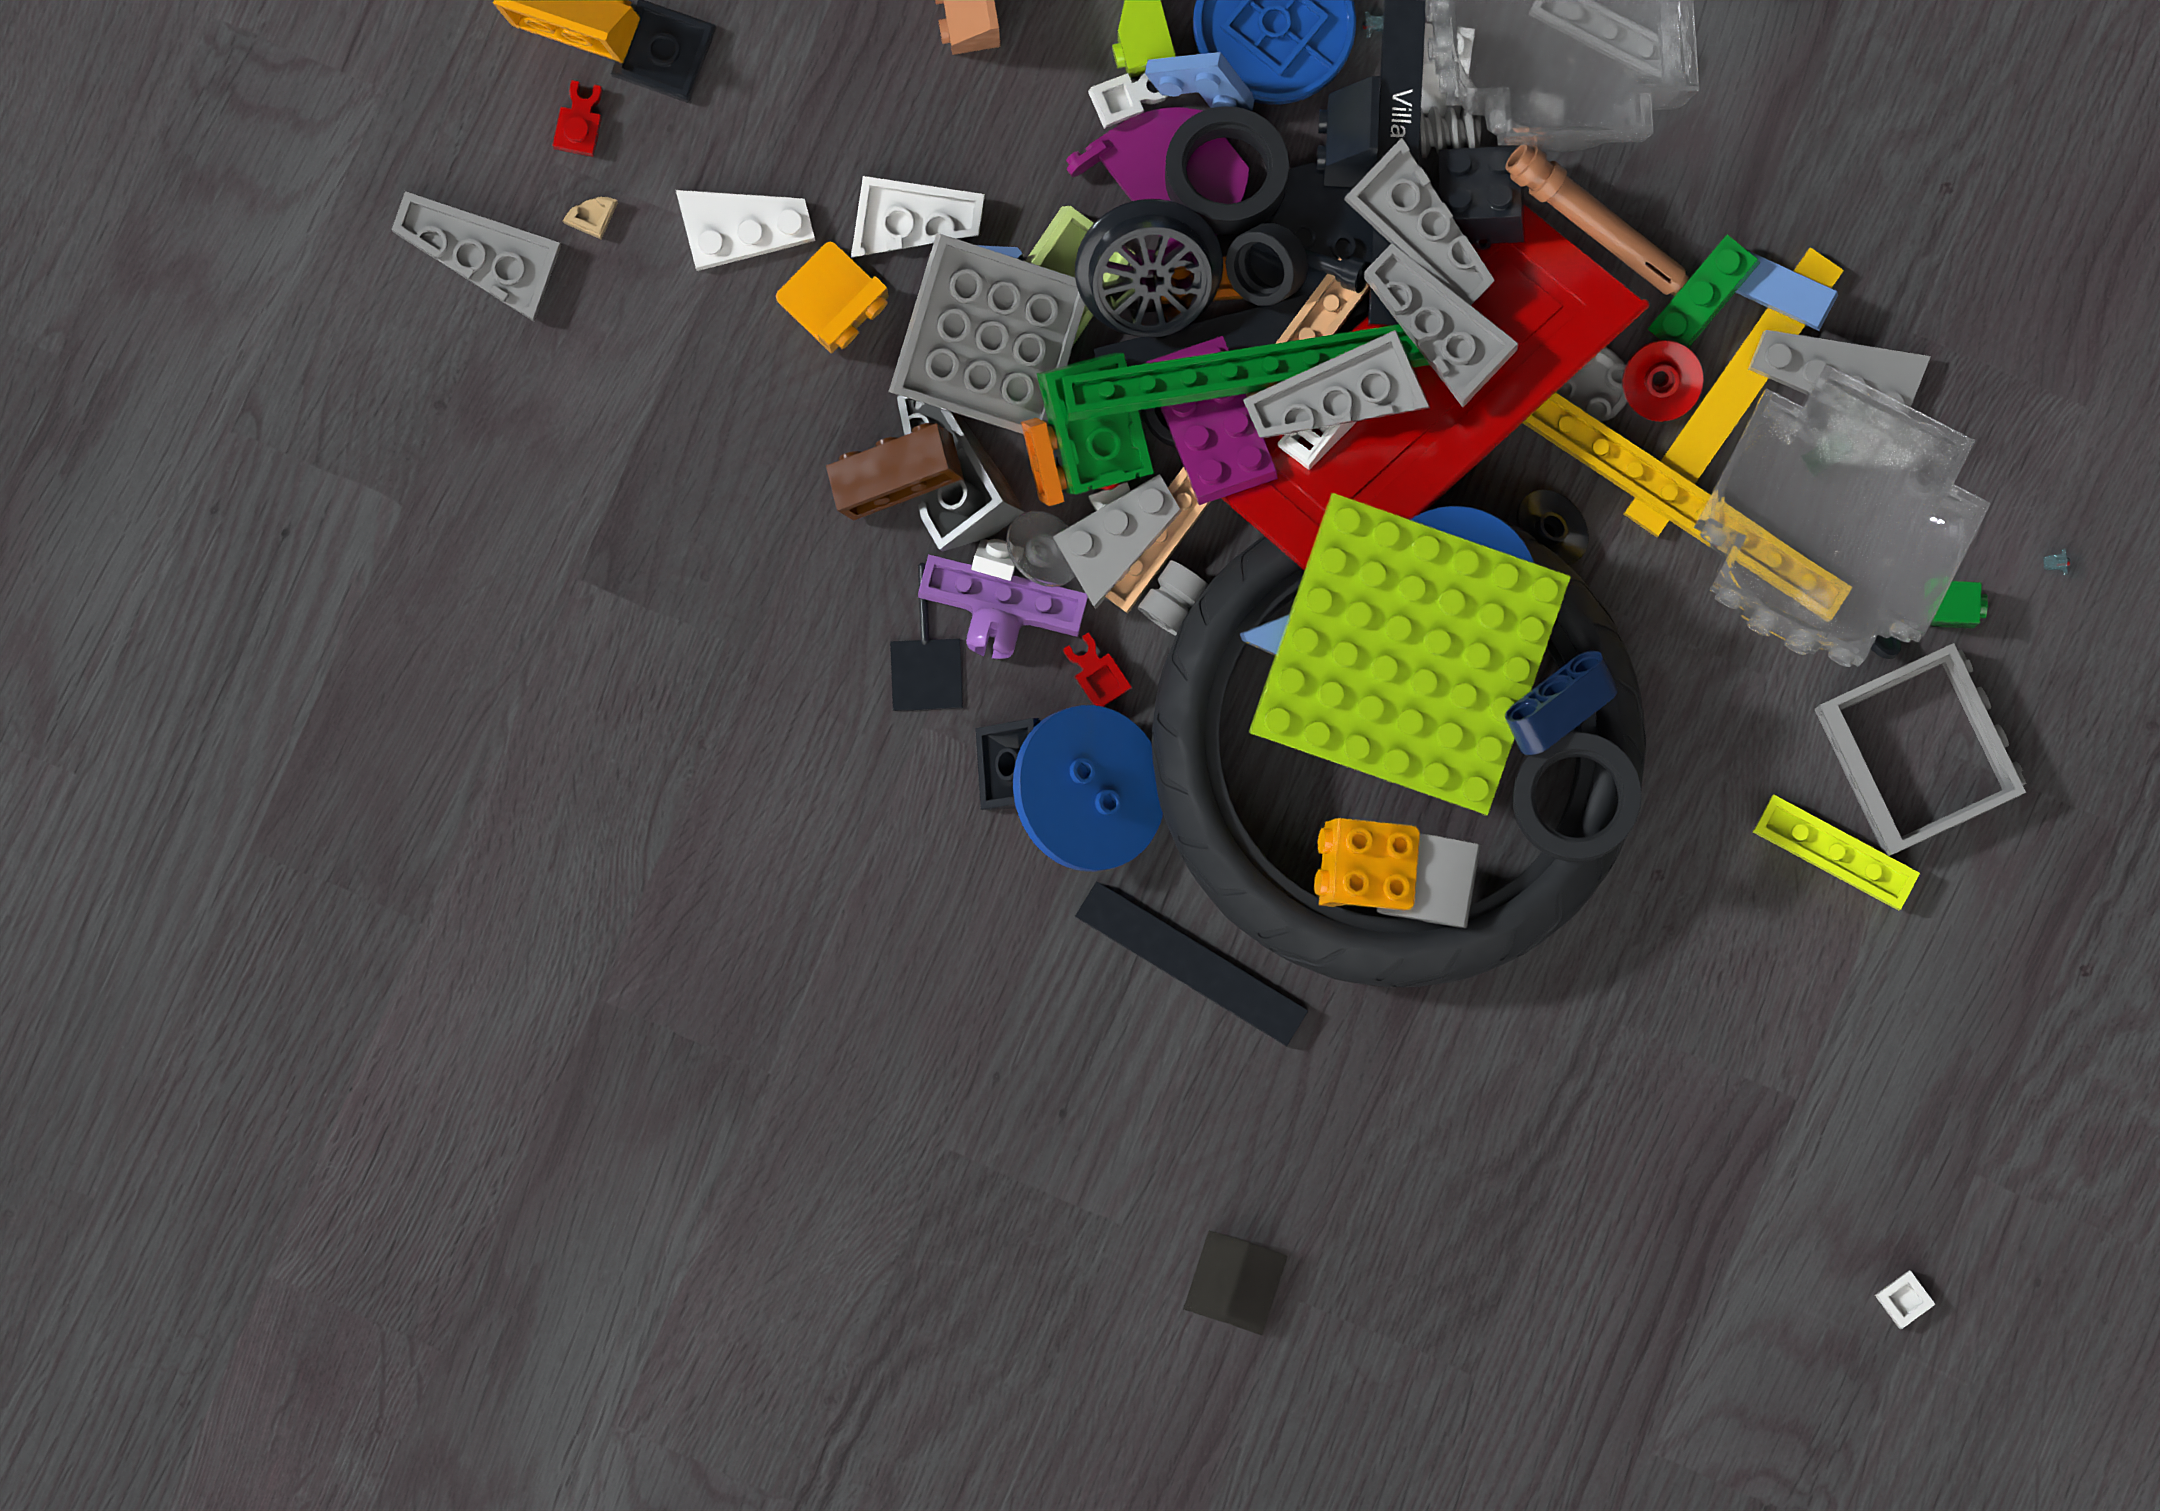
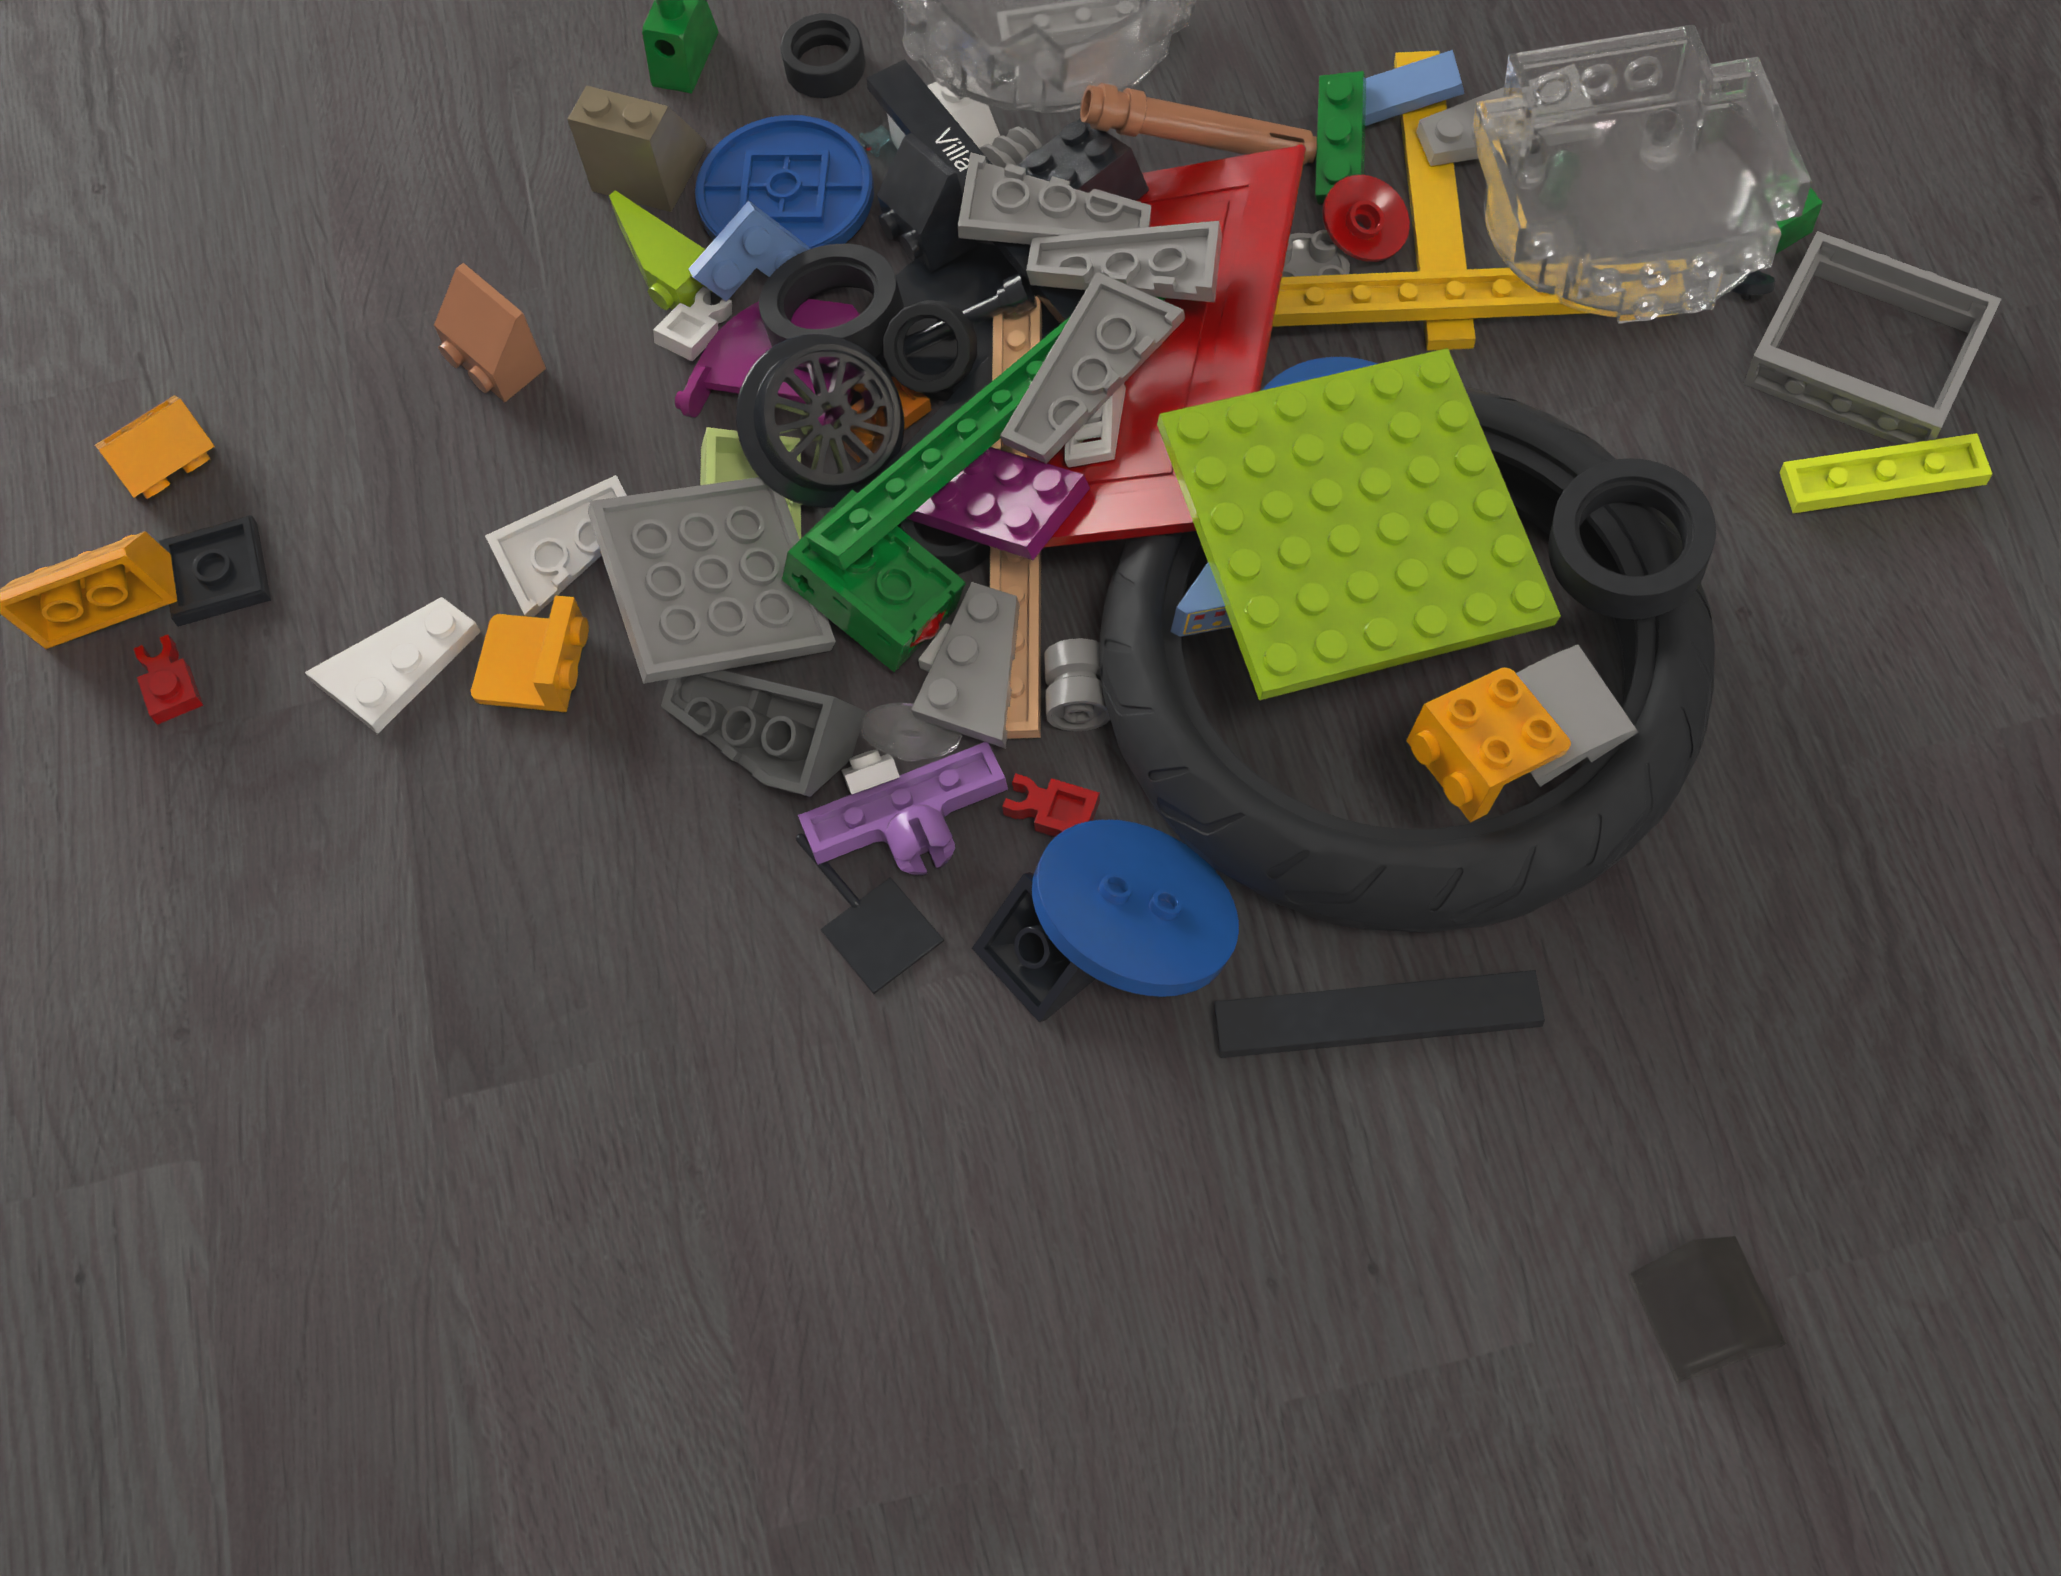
camera: 30 degrees left, 20 degrees down
light grey wing [392,191,561,322] -> none
tan tile [563,197,618,239] -> none
reddish brown brick [826,423,964,521] -> none
orange plate [1021,418,1067,506] -> none
dark blue beam [1505,651,1618,755] -> none
clear light blue piece [2043,549,2070,575] -> none

